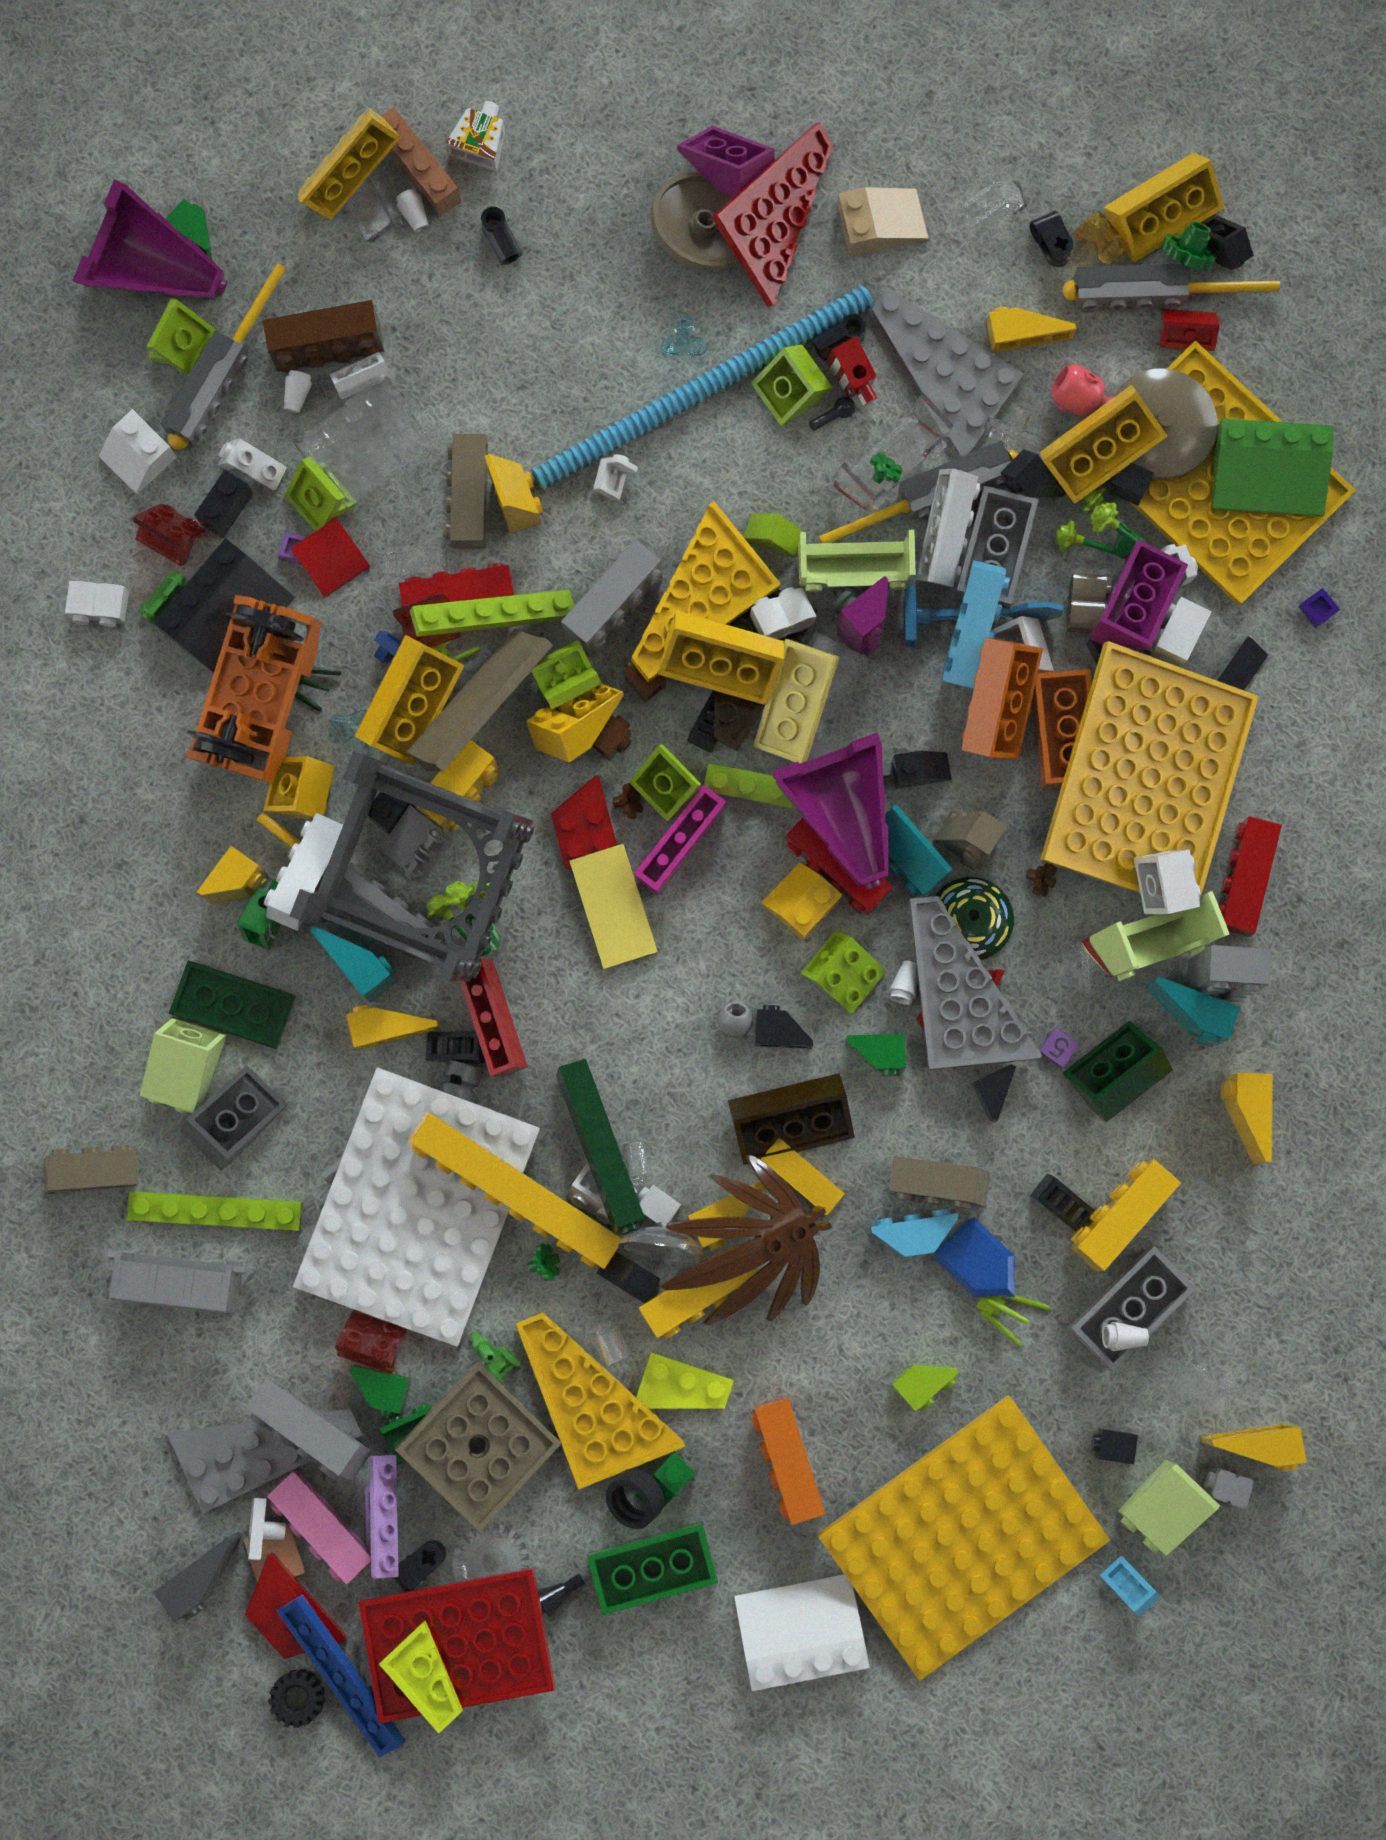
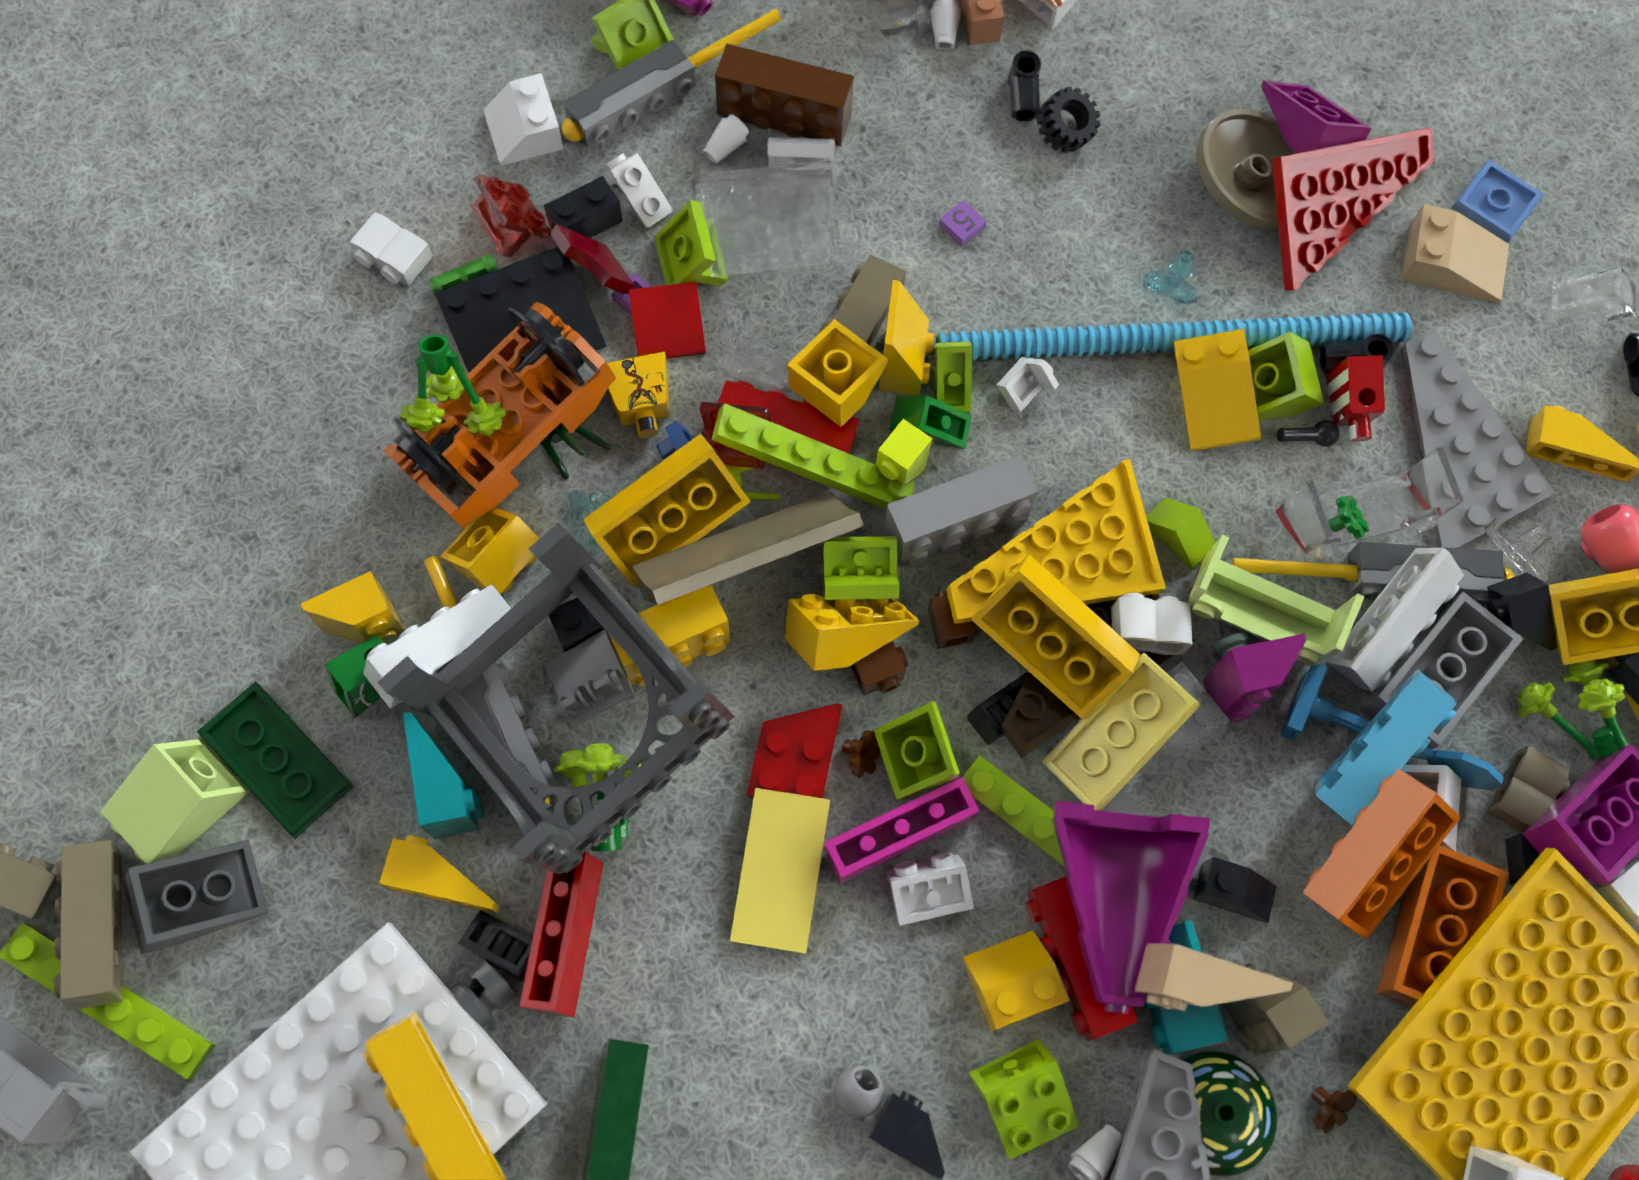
camera: 20 degrees right, 10 degrees down
none -> dark tan brick [54,840,122,1010]
none -> lime plant [399,335,507,436]
none -> dark red tile [550,224,635,294]
none -> yellow torso [607,352,669,438]
none -> yellow slope [787,319,888,427]
none -> neon yellow slope [875,419,933,485]
none -> white bracket [886,852,974,926]
none -> green slope [889,395,972,449]
none -> lime slope [932,341,972,412]
none -> medium lavender tile [939,200,987,246]
none -> black tyre [1037,87,1101,153]
none -> tan slope [1135,943,1293,1012]
none -> yellow slope [1173,329,1261,451]
none -> medium blue tile [1451,159,1544,243]

